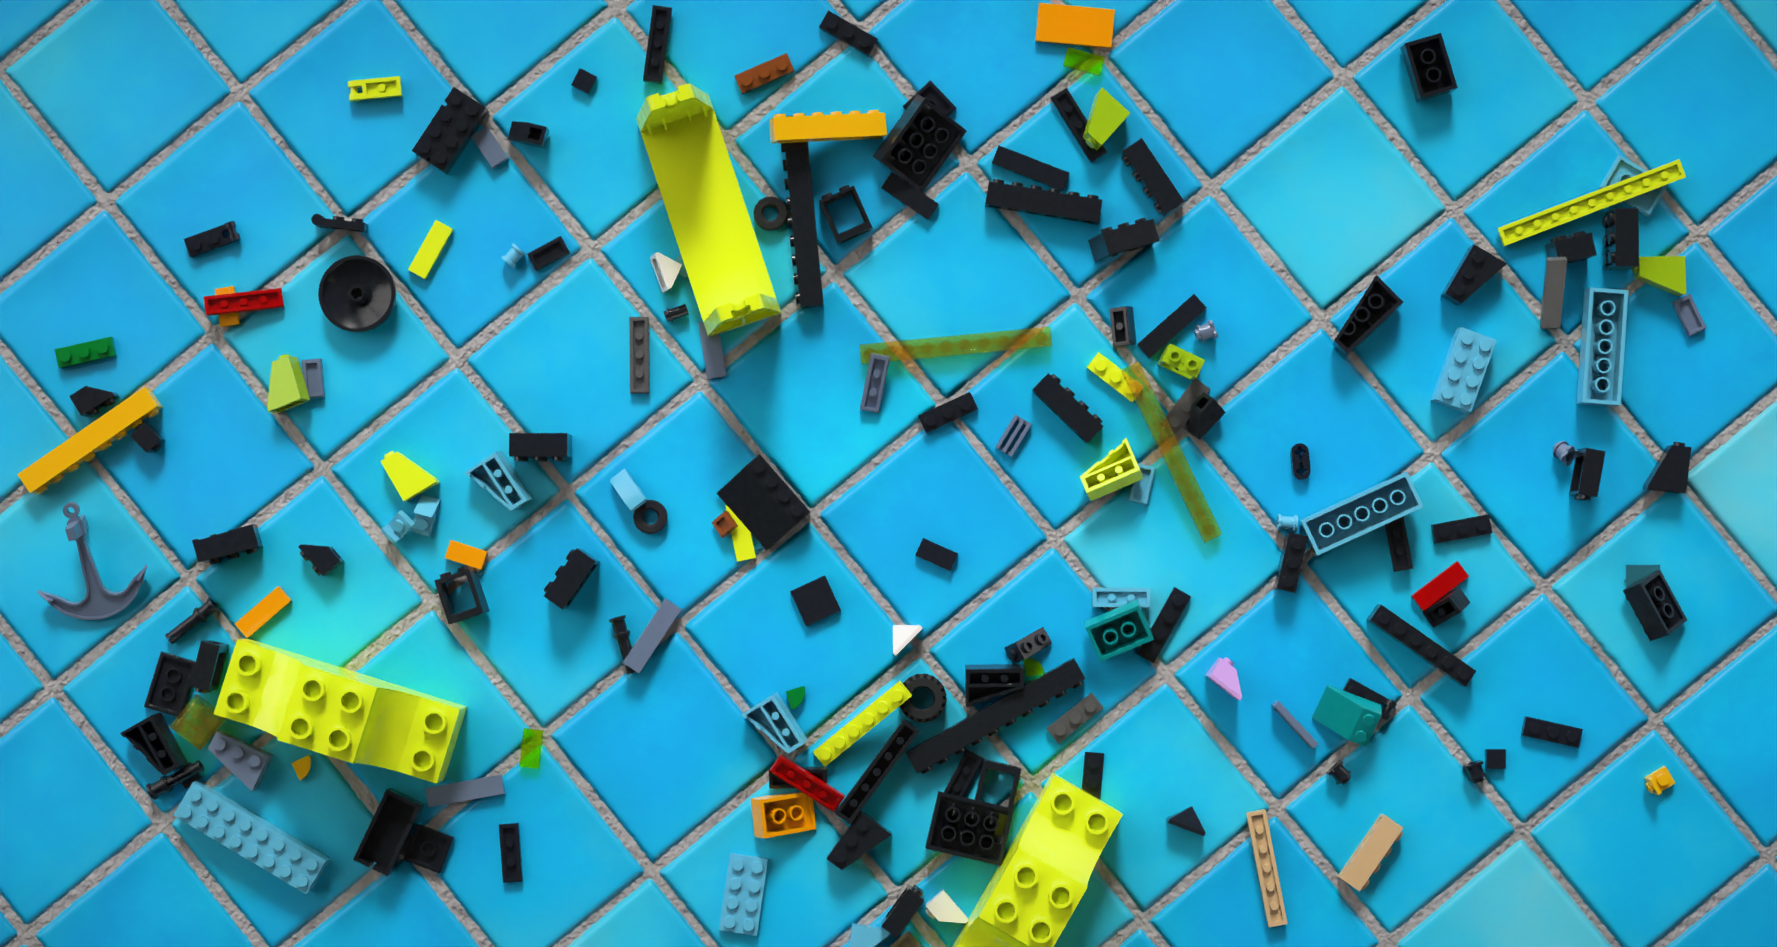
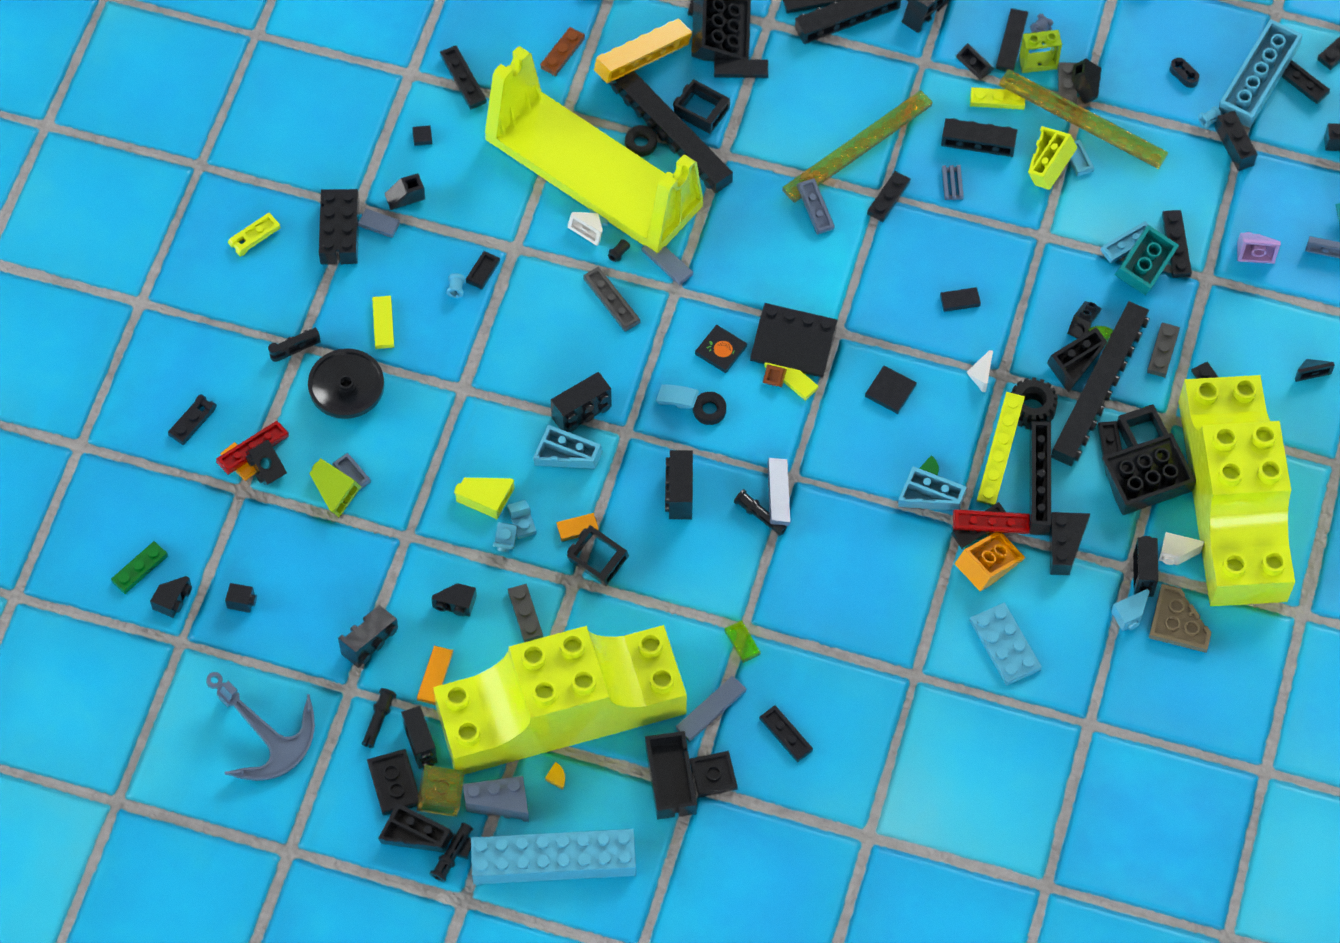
camera: 35 degrees left, 25 degrees down
yellow brick [17,387,162,495] -> none
none -> black brick [245,440,287,485]
none -> dark grey plate [508,584,543,642]
none -> black tile [695,324,747,373]

